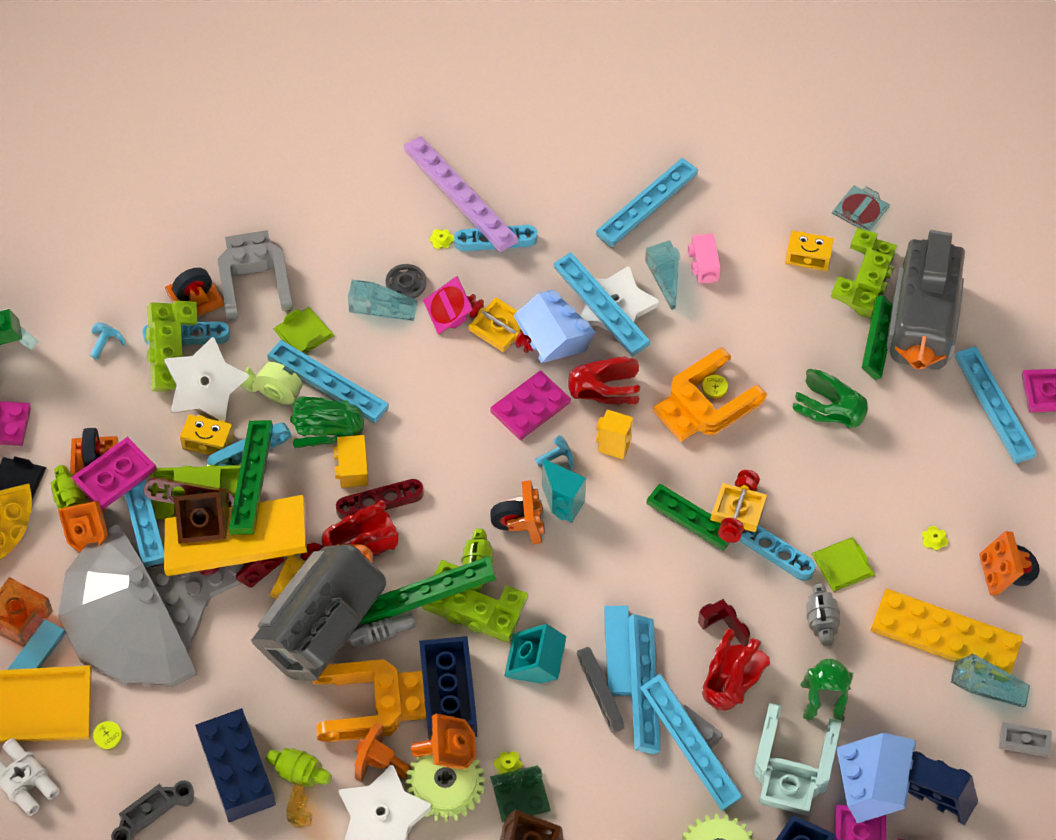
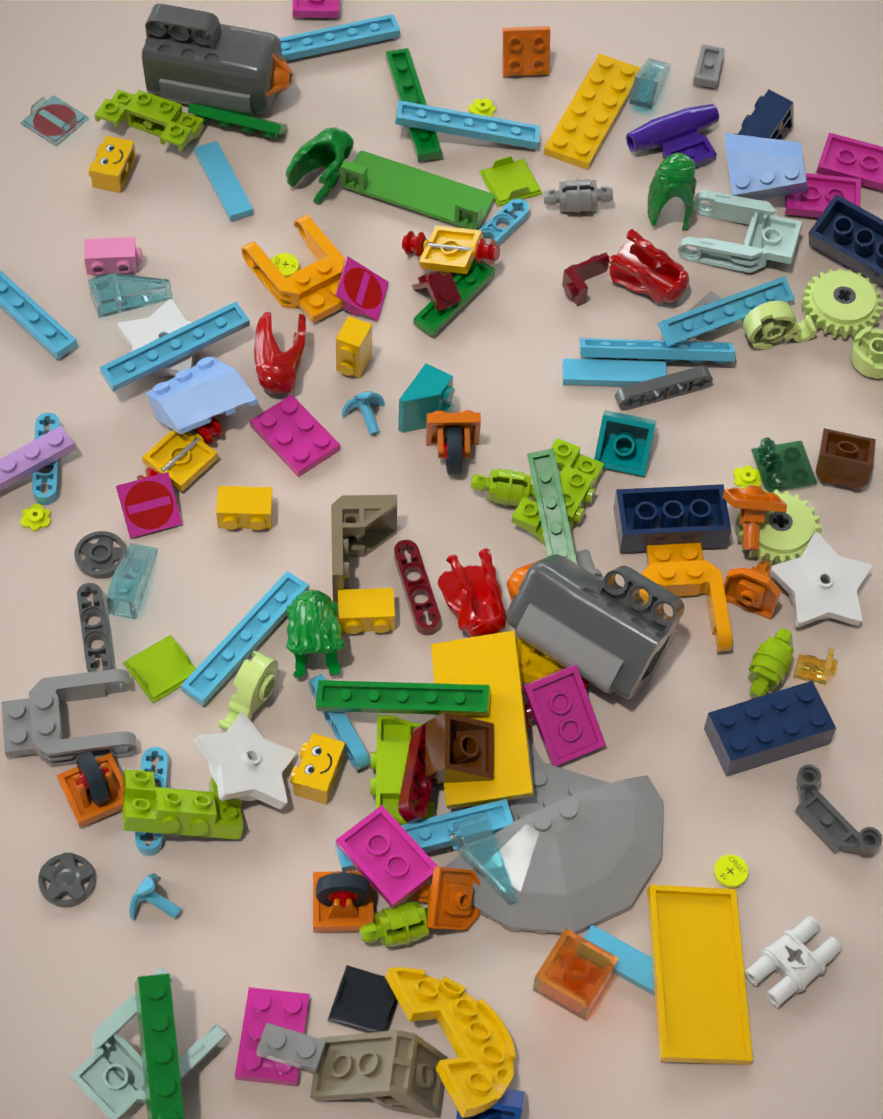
camera: 90 degrees left, 0 degrees up
none -> dark grey wheel [38,852,95,907]
none -> dark grey beam [77,583,113,672]
none -> medium azure tile [194,141,253,222]
none -> yellow brick [216,486,273,530]
none -> dark tan bracket [331,495,397,604]
none -> piece [335,256,389,322]
none -> bright green bracket [341,150,495,230]
none -> green plate [386,48,442,161]
none -> medium azure plate [395,100,540,150]
none -> dark red bracket [412,270,462,311]
none -> clear light blue slope [449,812,515,905]
none -> dark pink plate [522,665,606,766]
none -> dark purple plate [626,104,719,167]
none -> yellowish green piece [743,301,817,349]

